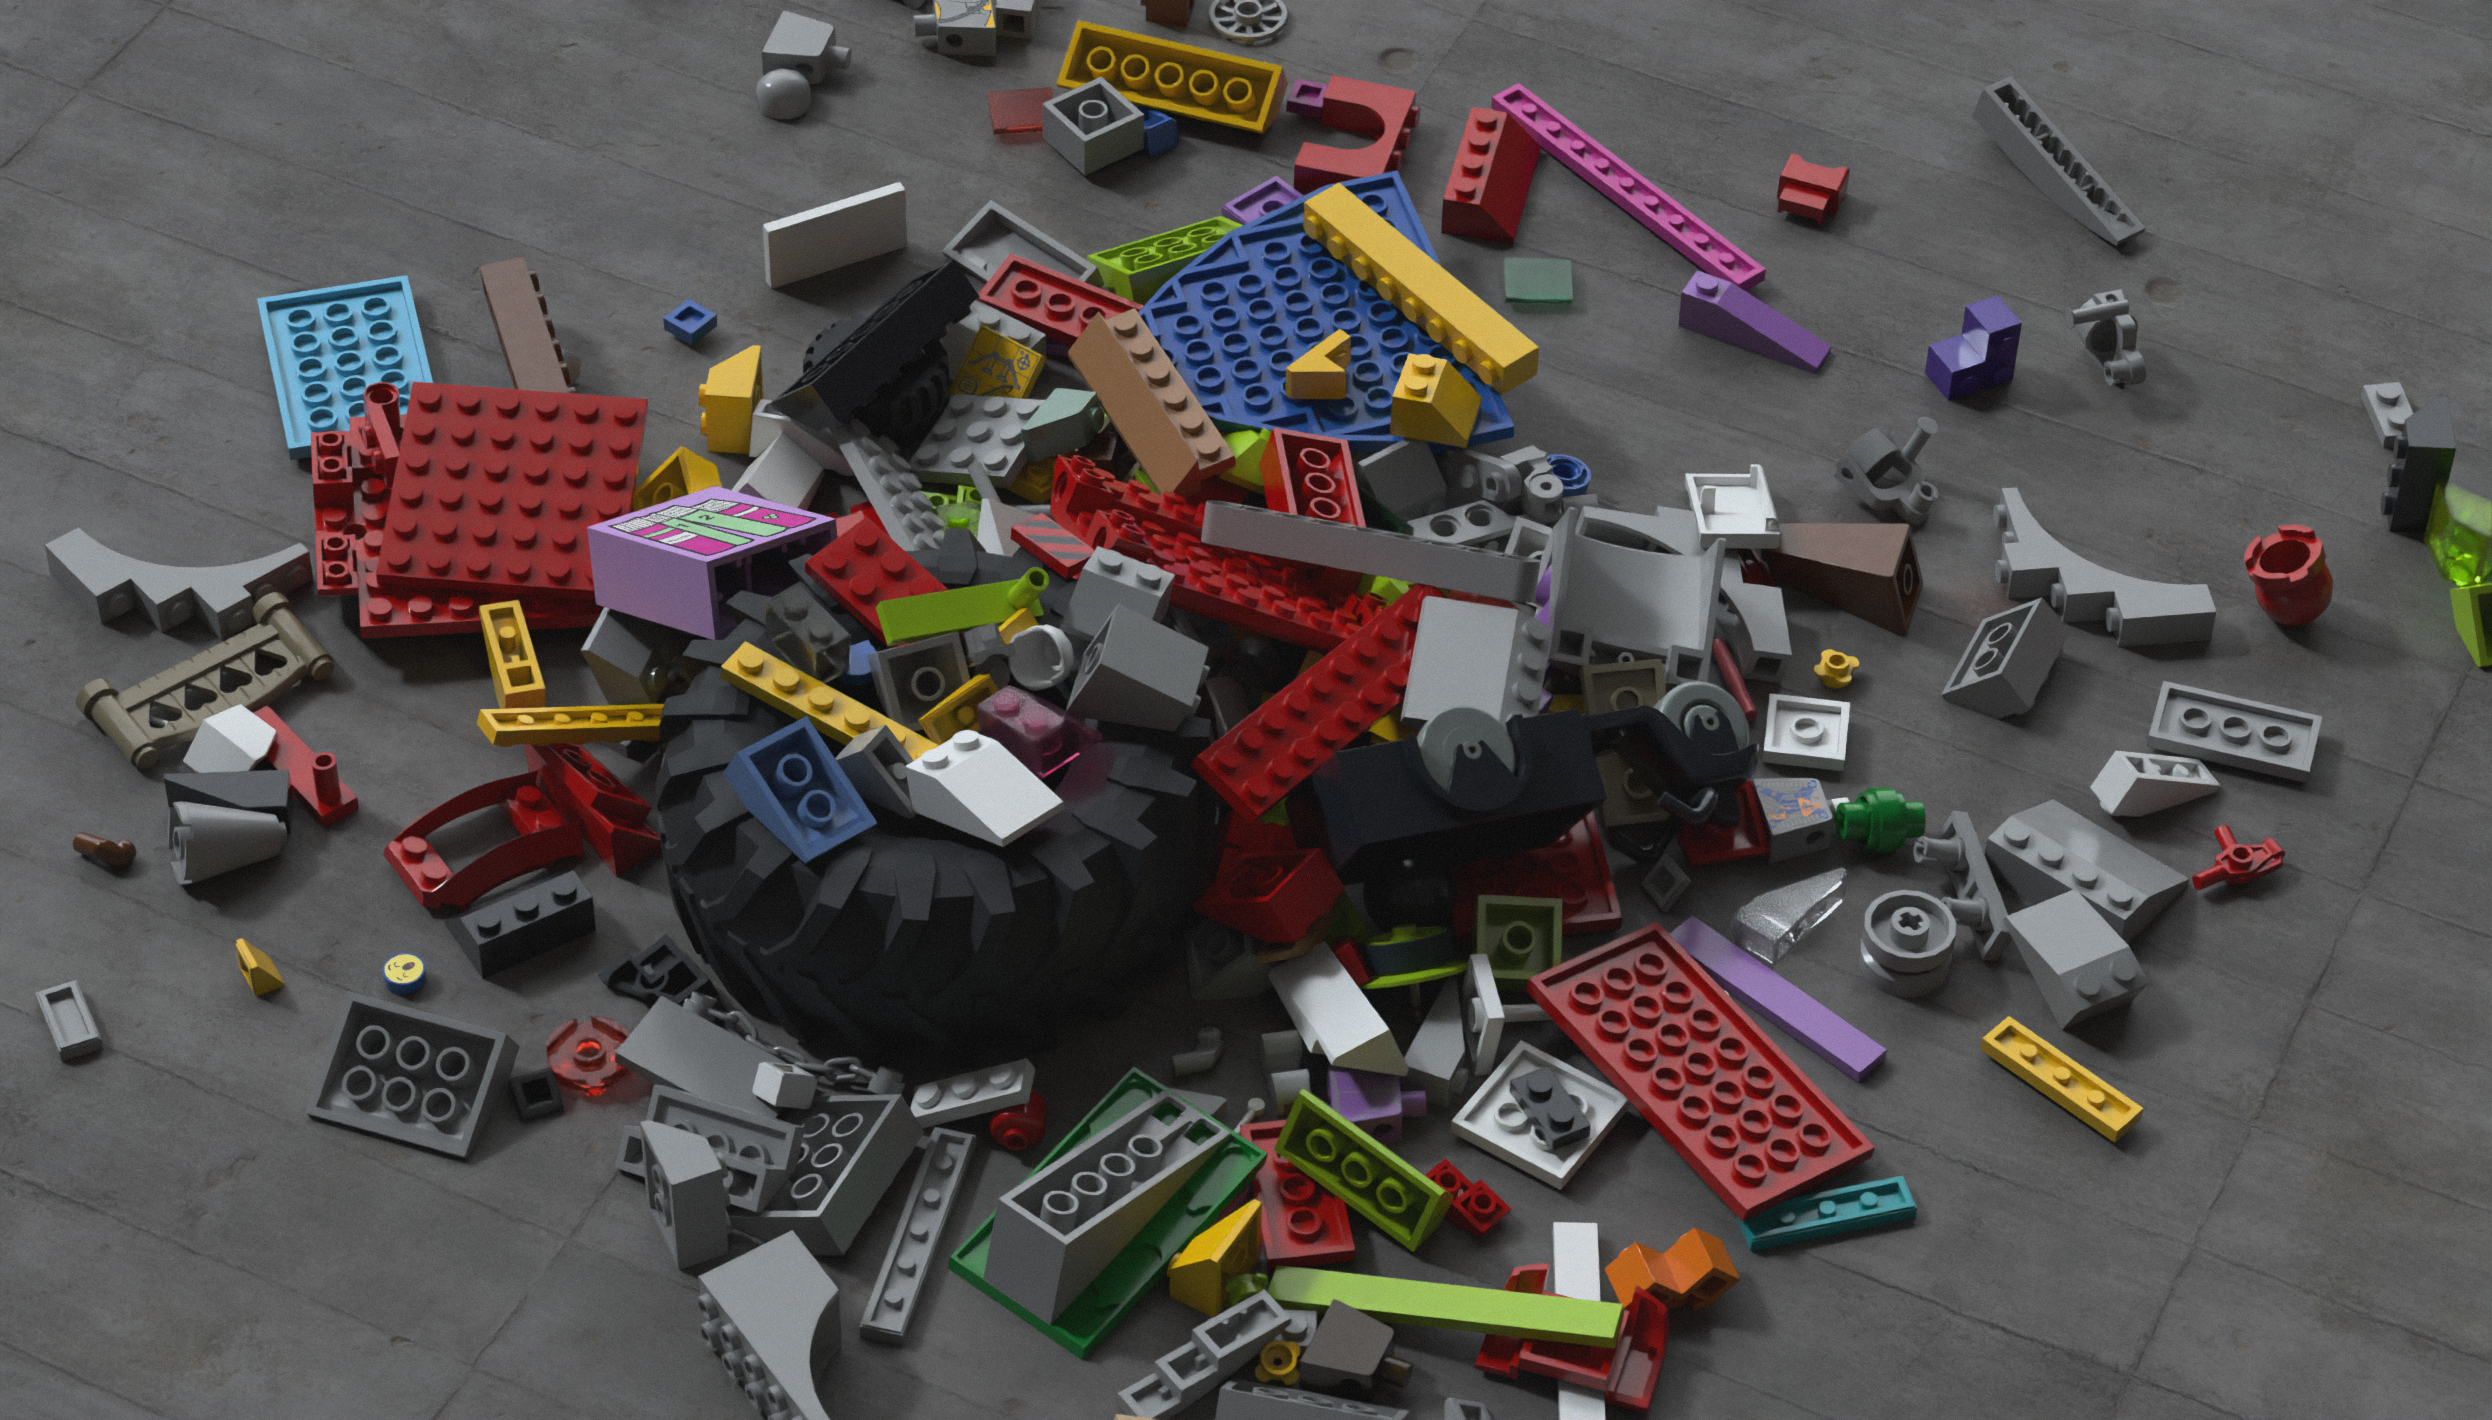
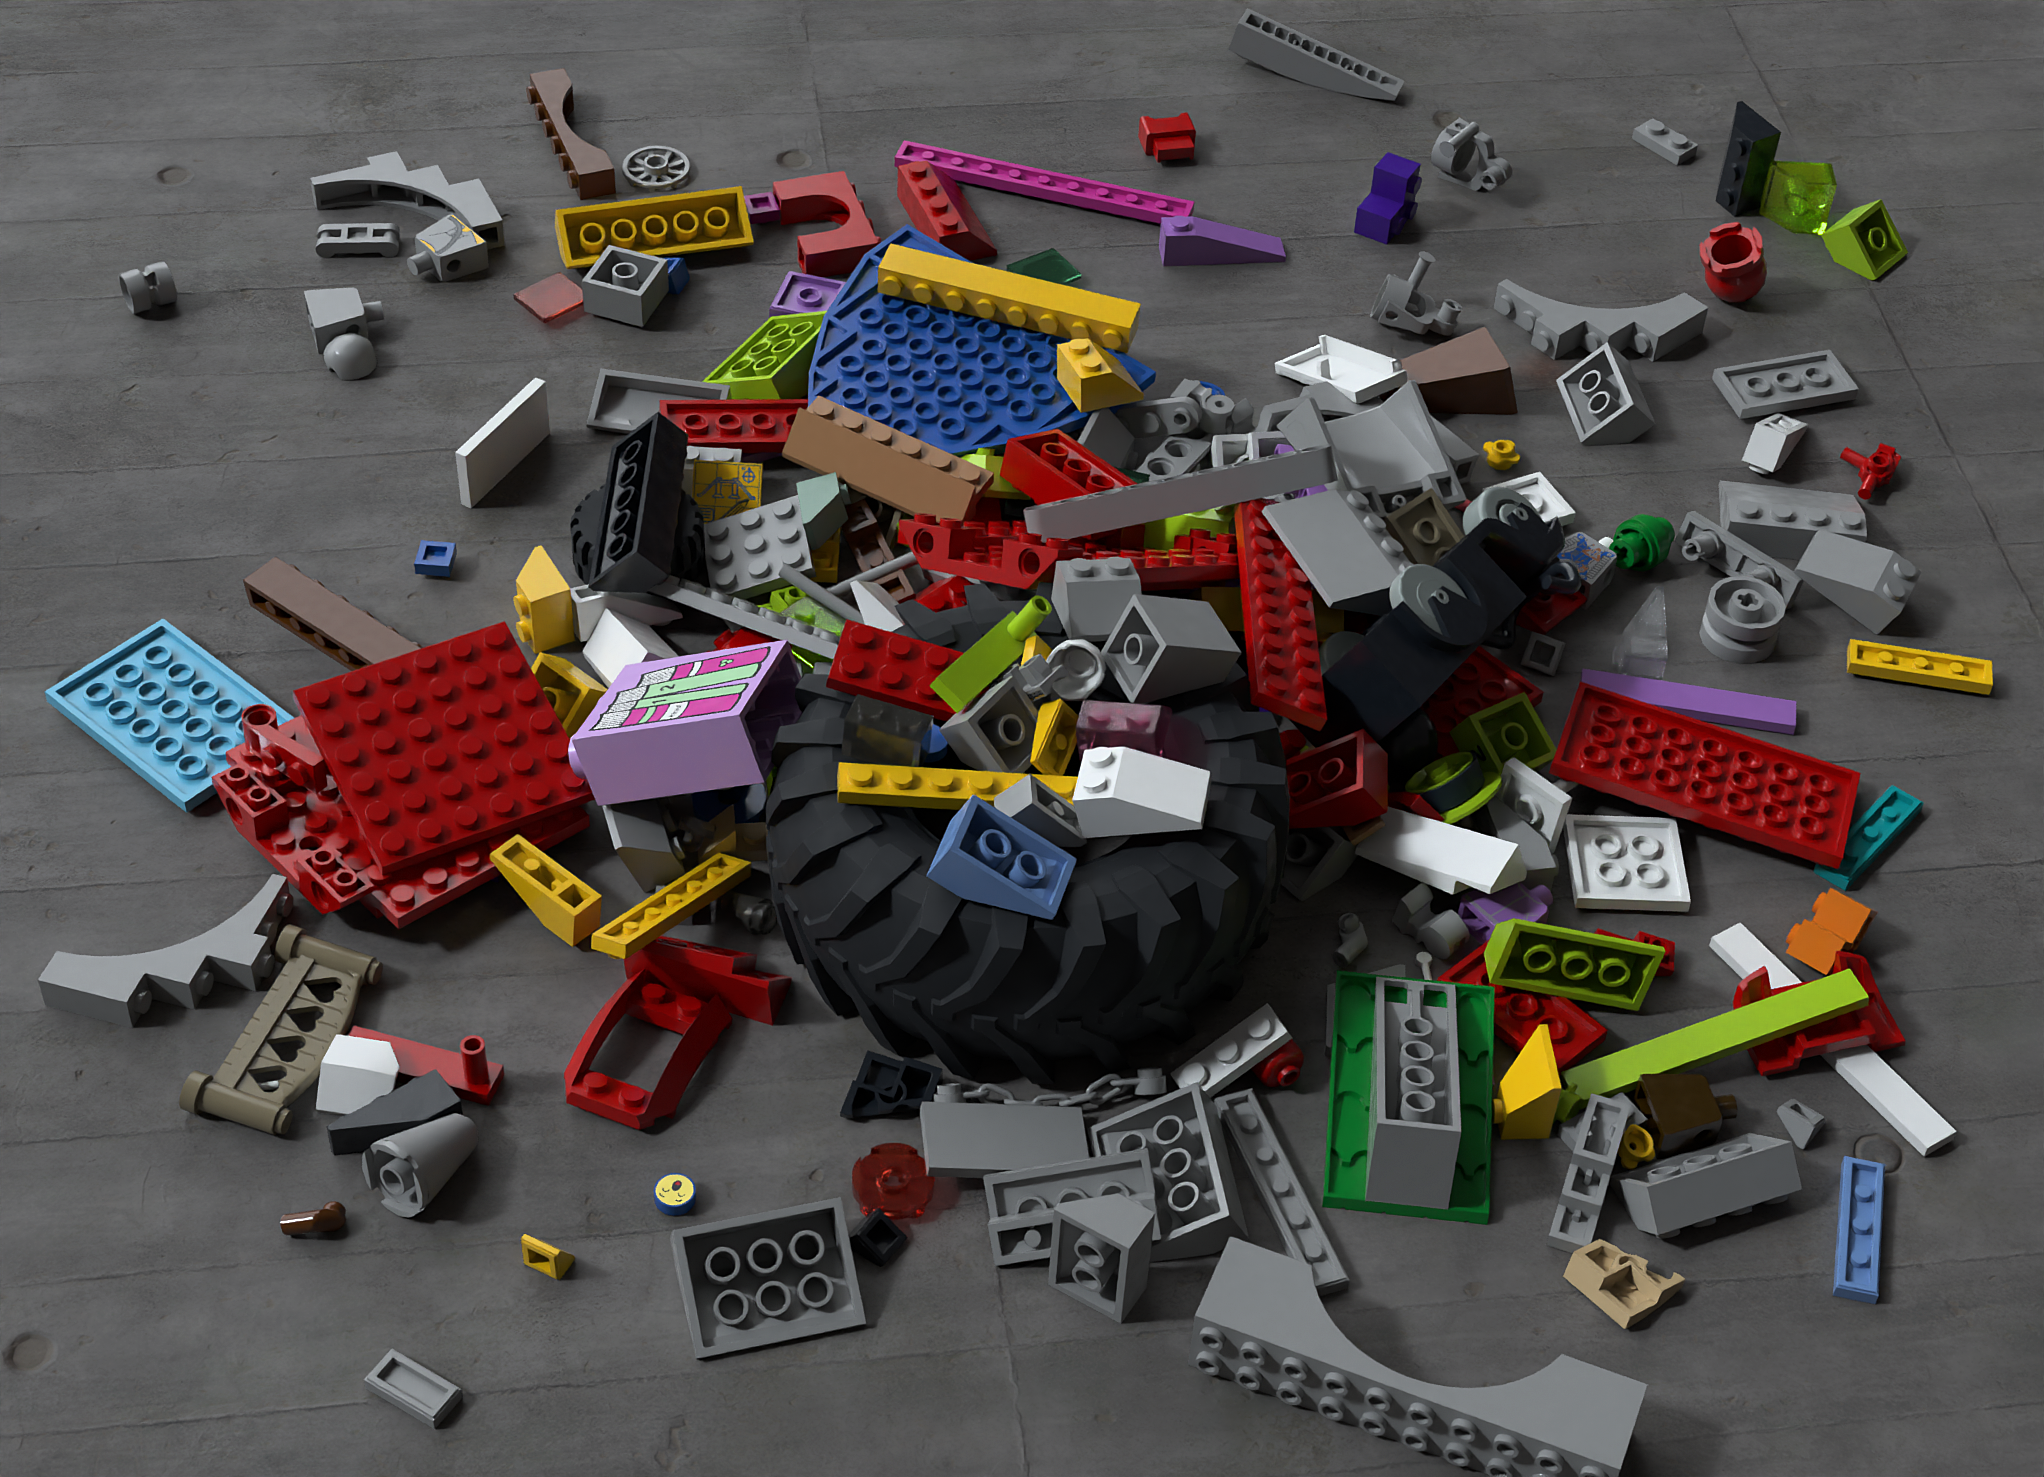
camera: 35 degrees left, 0 degrees up
black slope [444,870,596,979] -> none
white slope [753,1062,818,1109] -> none
tile [1010,513,1095,579] -> none
yellow slope [1286,329,1351,399] -> none
black plate [1509,1066,1591,1151] -> none

